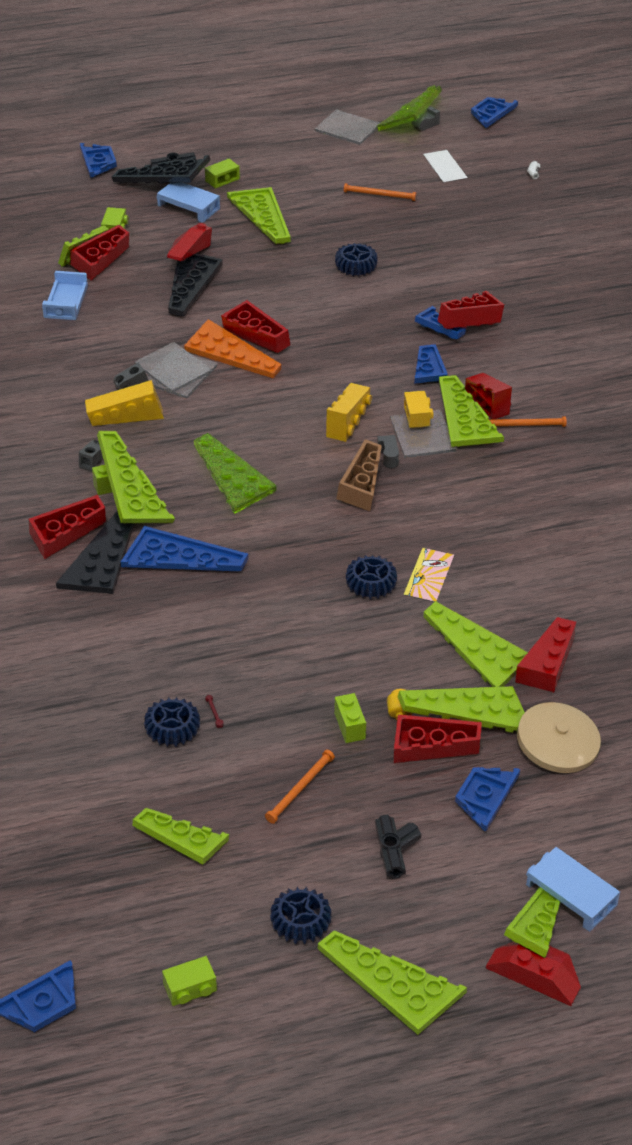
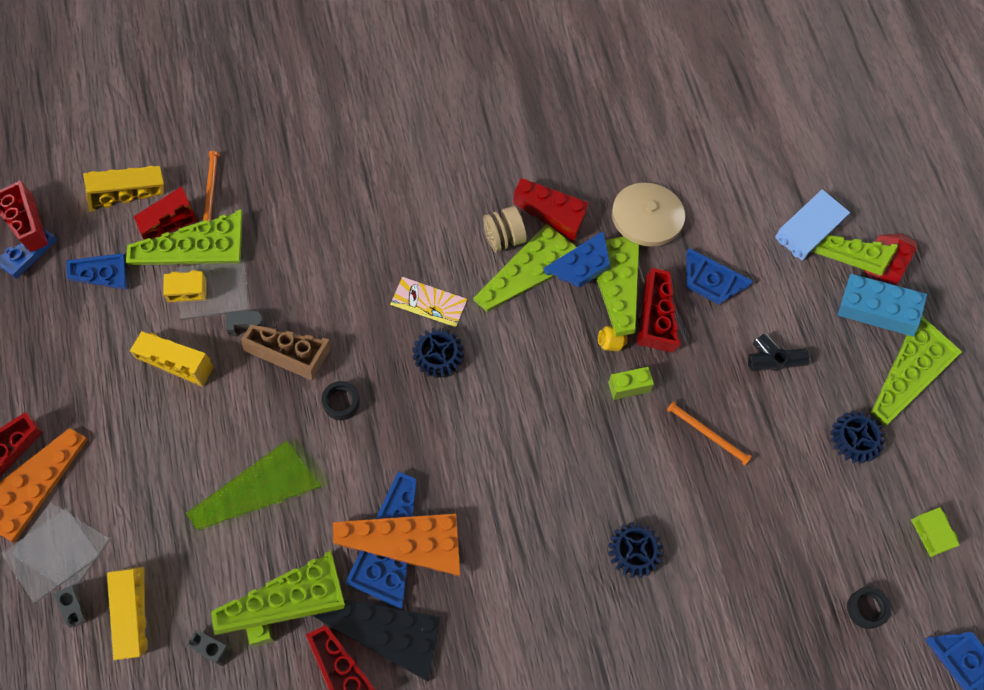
camera: 90 degrees left, 25 degrees up
lime wing [132,808,229,865] -> none
dark red hinge [205,695,224,728] -> none
none -> yellow wedge [83,166,164,212]
none -> black tyre [321,381,360,420]
none -> orange wing [333,514,460,577]
none -> tan wheel [483,206,527,252]
none -> blue wing [543,232,610,288]
none -> dark azure brick [837,274,927,337]
none -> black tyre [847,587,891,629]

